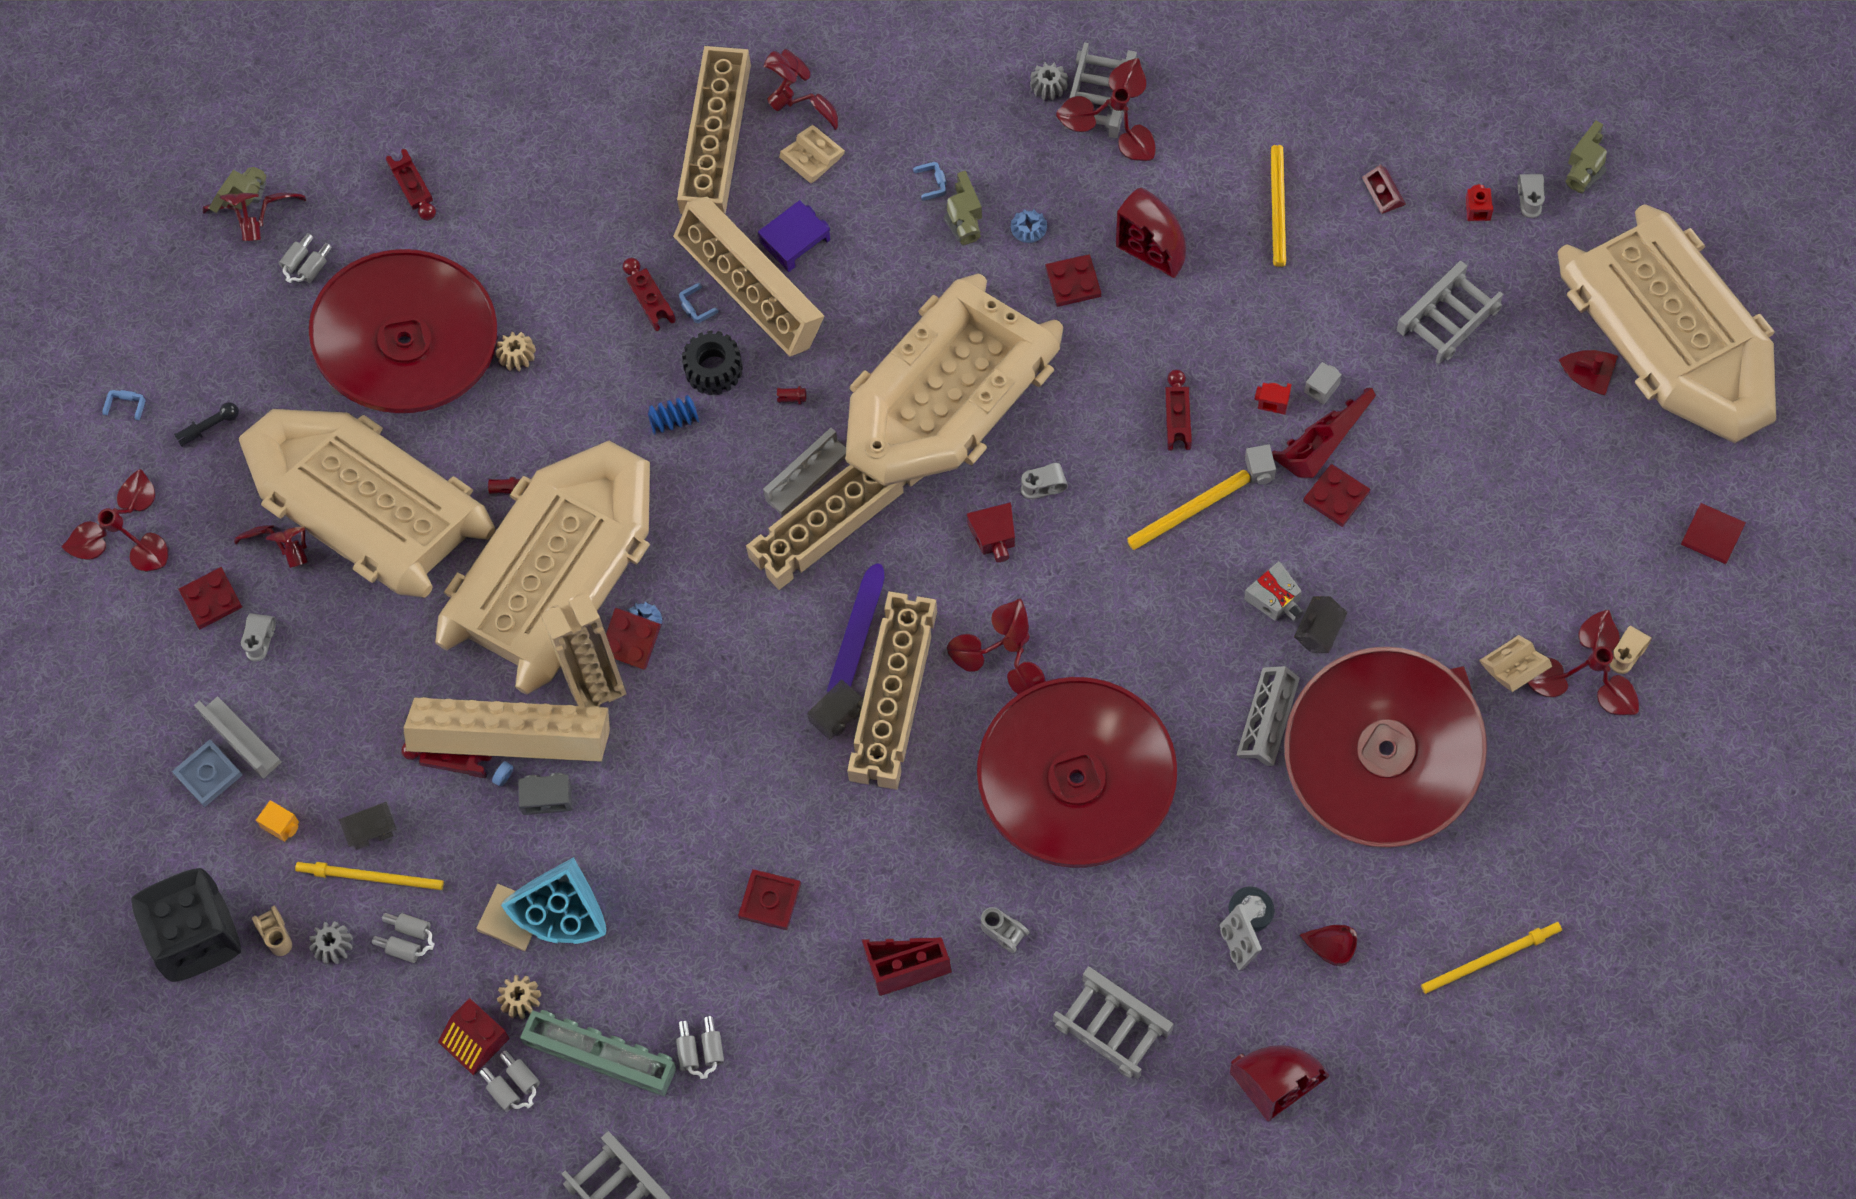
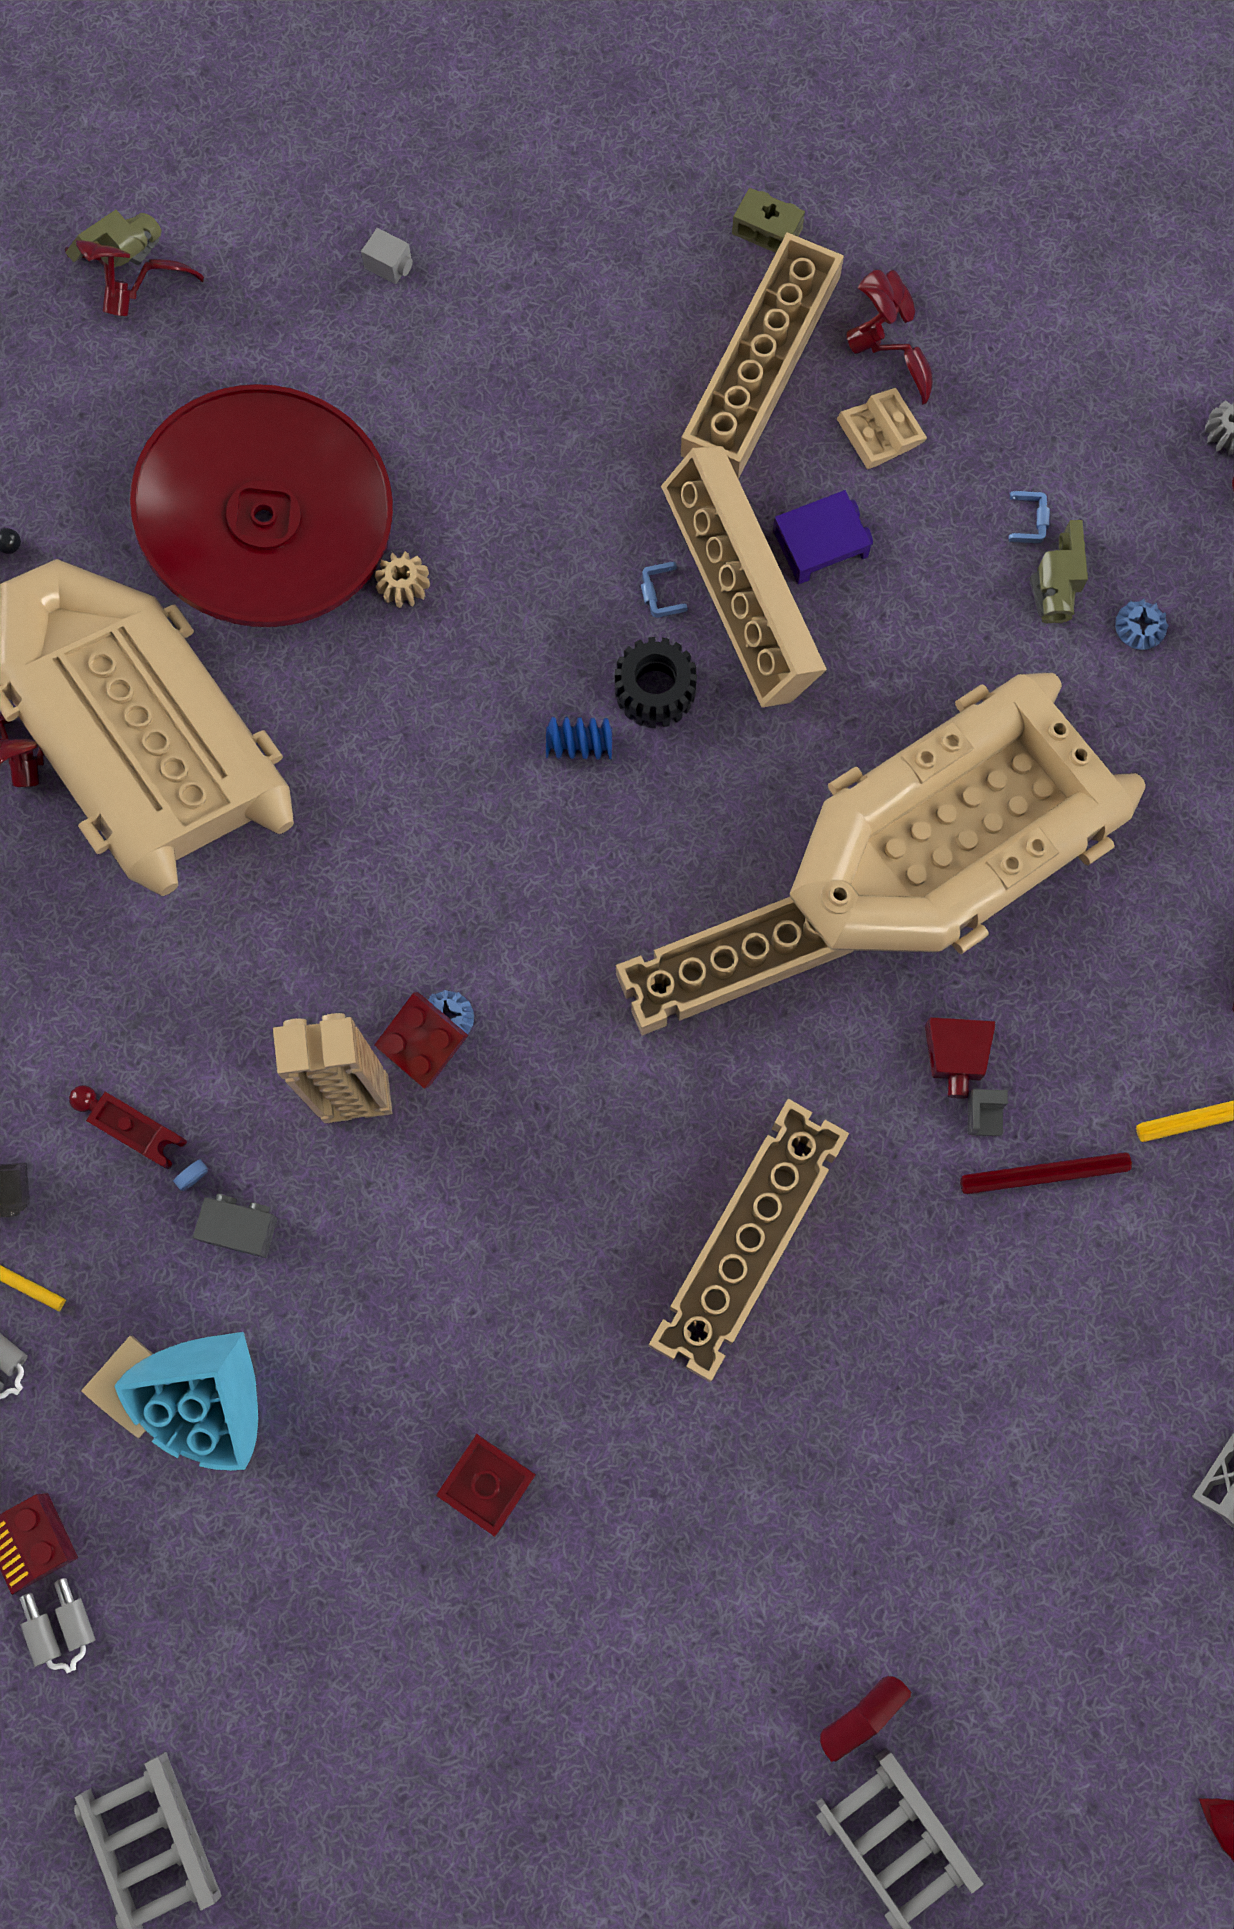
camera: 15 degrees right, 10 degrees up
light grey piece [279,233,332,283] -> none
dark red plate [386,149,436,221] -> none
tan brick [404,697,610,761] -> none
tan piece [435,441,650,695] -> none
dark red pin [488,477,528,494] -> none
tan gear [497,975,541,1019] -> none
sand green piece [520,1010,677,1097] -> none
dark red plate [622,257,676,331] -> none
light grey piece [676,1016,724,1079] -> none
light grey fence [763,428,846,515] -> none
dark red pin [777,386,807,405] -> none
clear smoke brick [807,679,863,740] -> none
dark purple piece [827,563,885,697] -> none
dark red wedge [861,937,952,996] -> none
dark red plant [947,599,1046,694] -> none
dark red dish [977,677,1177,868] -> none
light grey piece [981,907,1029,953] -> none
light grey piece [1021,463,1068,500] -> none
dark red plate [1045,254,1101,307] -> none
light grey plate [1220,886,1275,971] -> none
none -> light grey brick [361,228,413,284]
none -> olive brick [732,187,805,253]
none -> dark red brick [820,1676,912,1762]
none -> dark red axle [960,1152,1132,1194]
none -> dark grey panel [968,1089,1008,1136]

